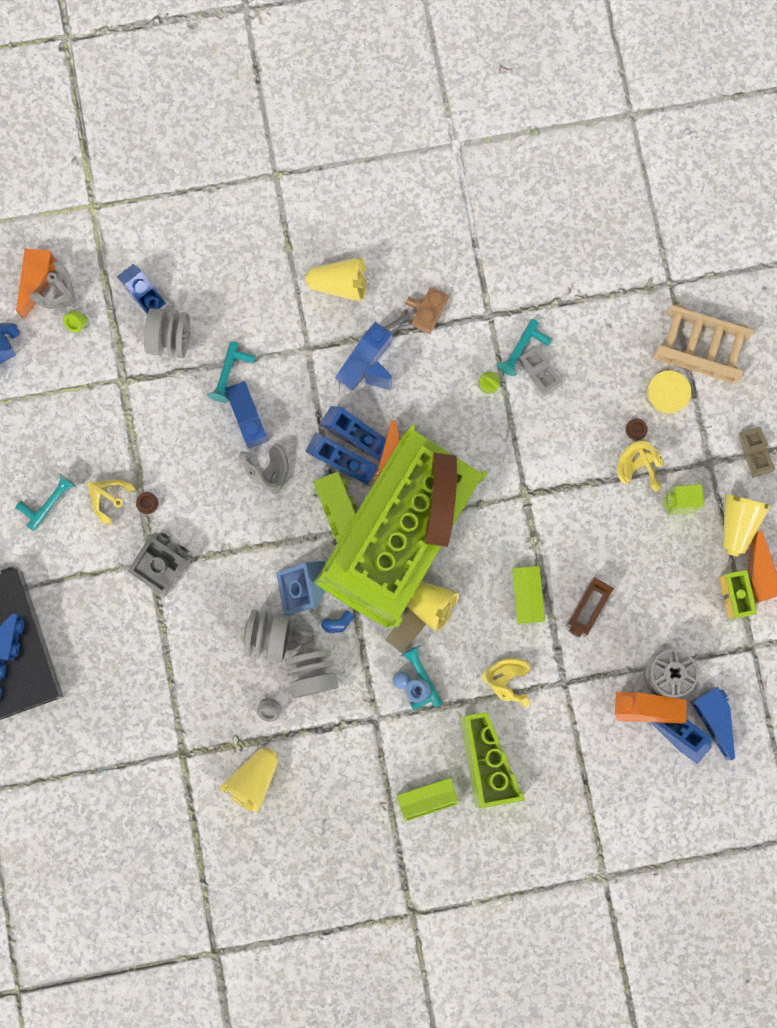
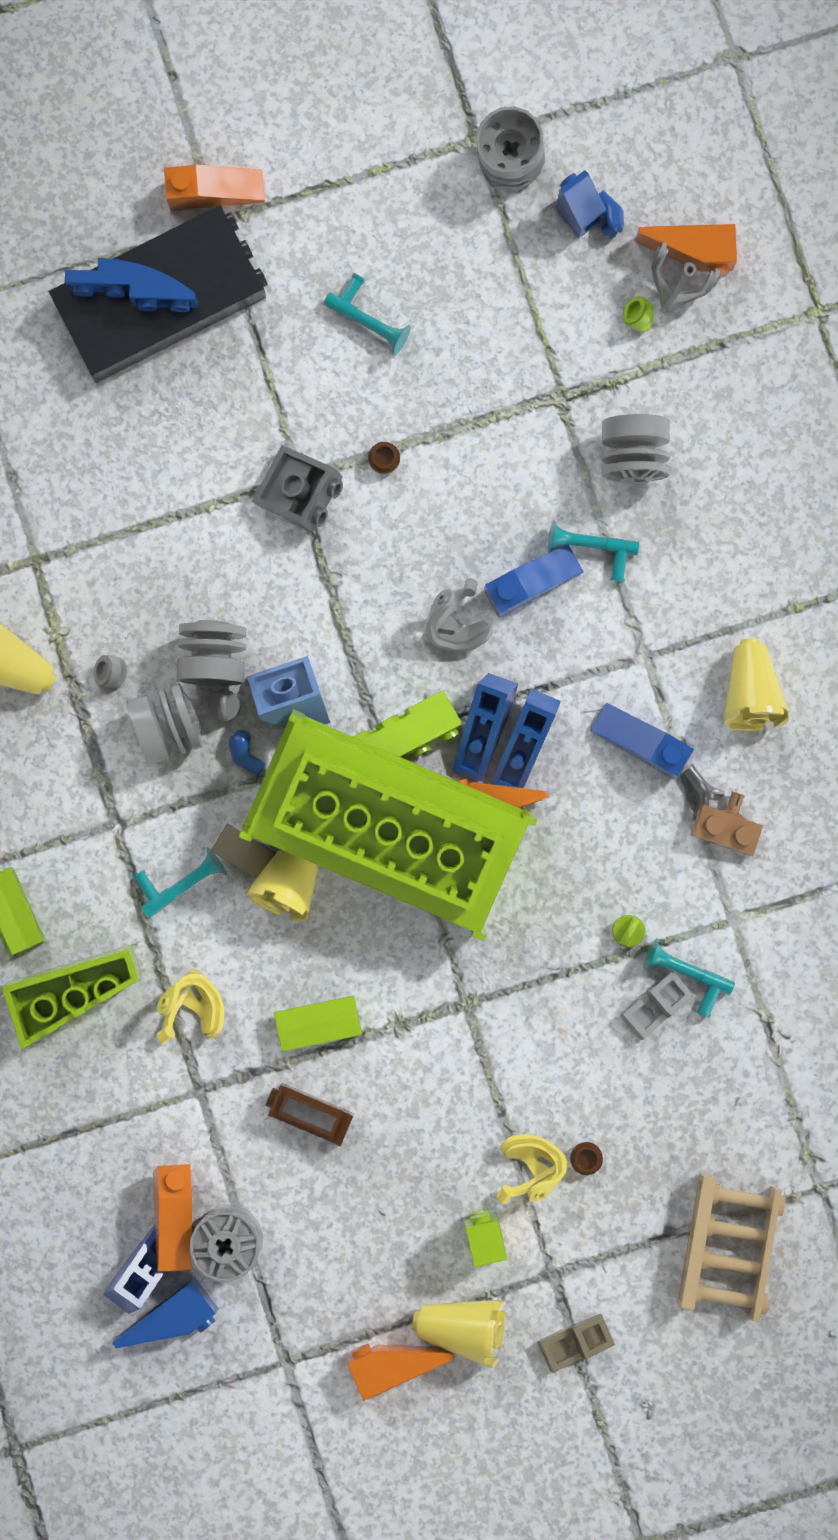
camera: 85 degrees right, 5 degrees up
light yellow helmet [86,479,136,526] -> none
blue slope [117,263,166,314] -> none
blue slope [365,361,392,390] -> none
medium blue plate [392,671,430,703] -> none
reddish brown slope [425,452,457,547] -> none
light yellow tile [647,371,691,414] -> none
lime brick [719,570,757,620] -> none

